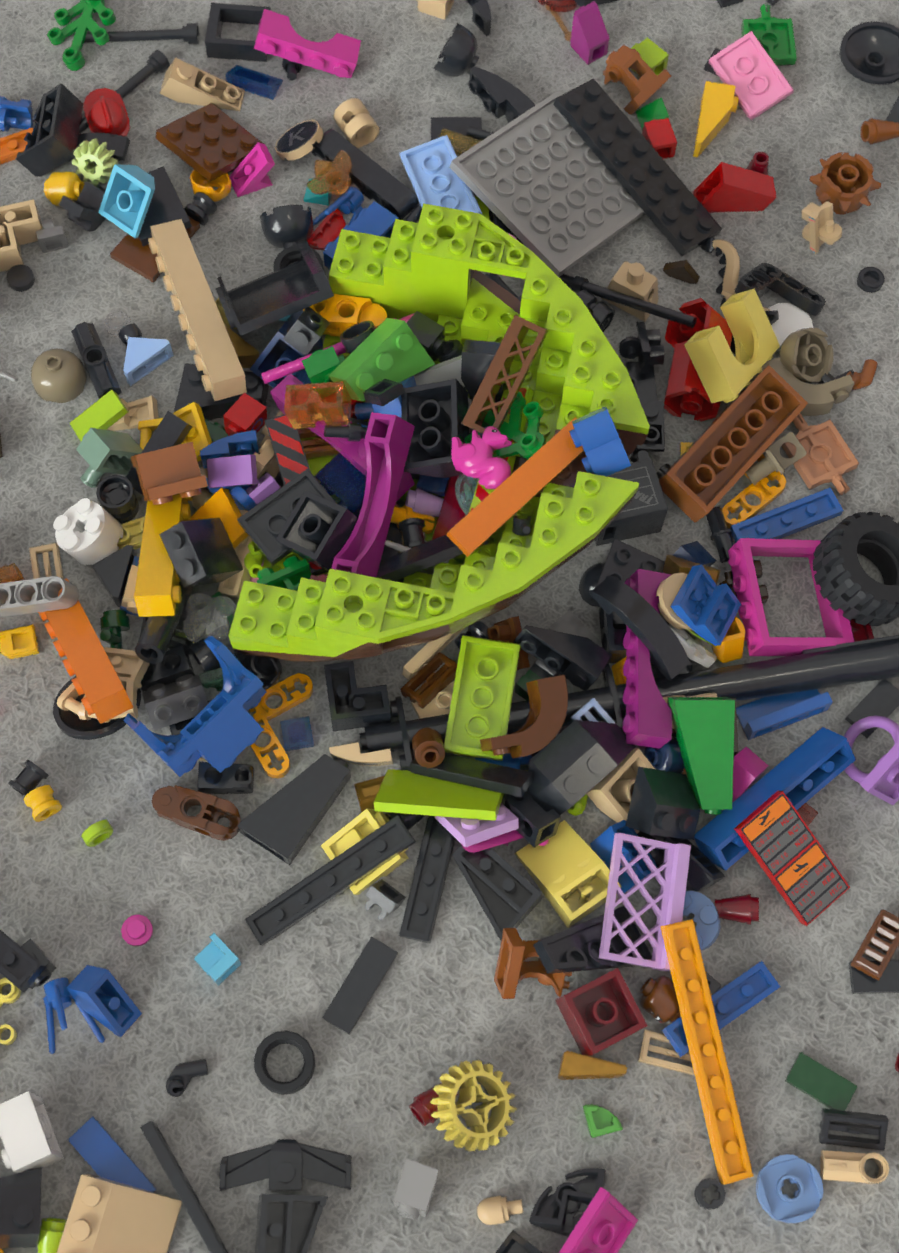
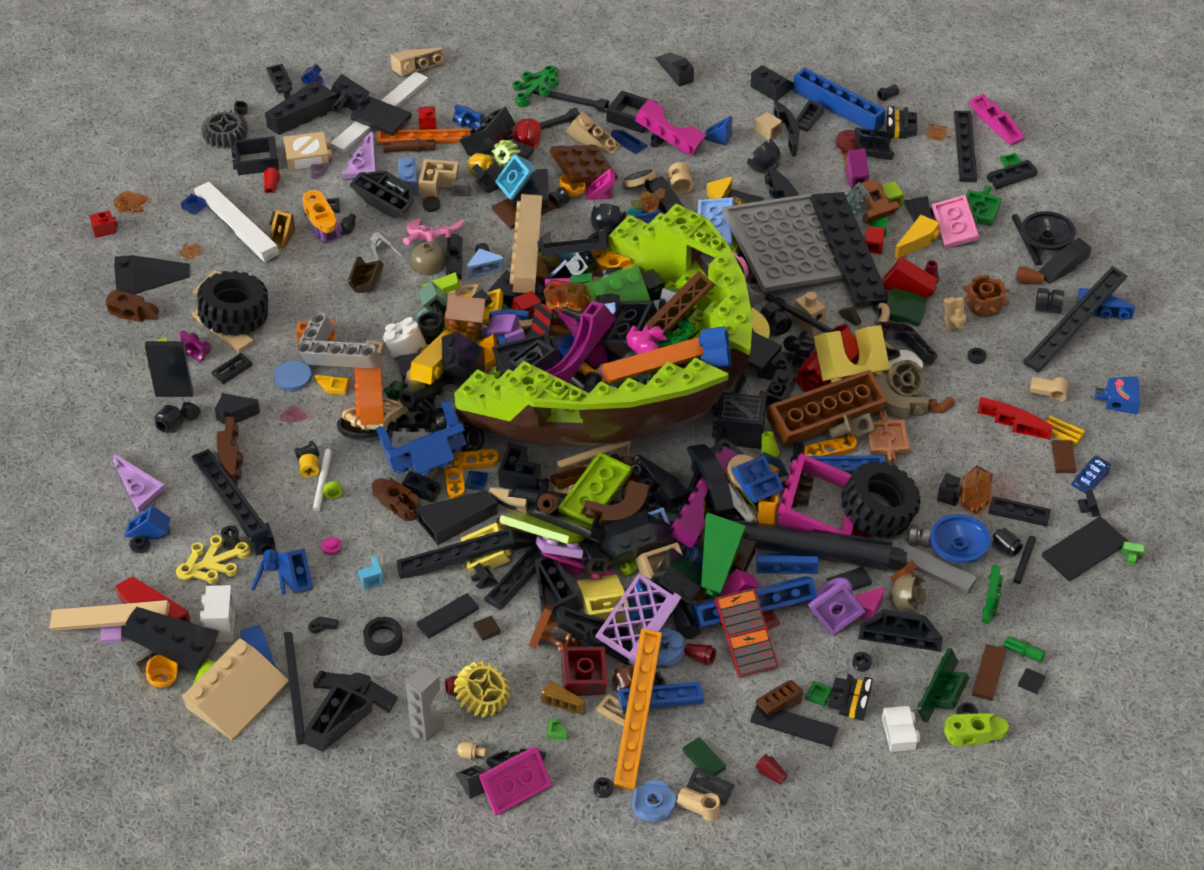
camera: 25 degrees right, 20 degrees down
none -> white bar [312,449,332,511]
none -> bright pink bar [403,219,464,245]
none -> dark brown tile [473,615,501,641]
none -> blue slope [704,116,733,145]
none -> yellow slope [707,177,733,199]
none -> lime cone [761,431,780,458]
none -> clear light blue slope [846,182,869,216]
none -> dark green slope [886,289,928,327]
none -> black slope [904,196,932,223]
none -> black bar [1011,214,1042,266]

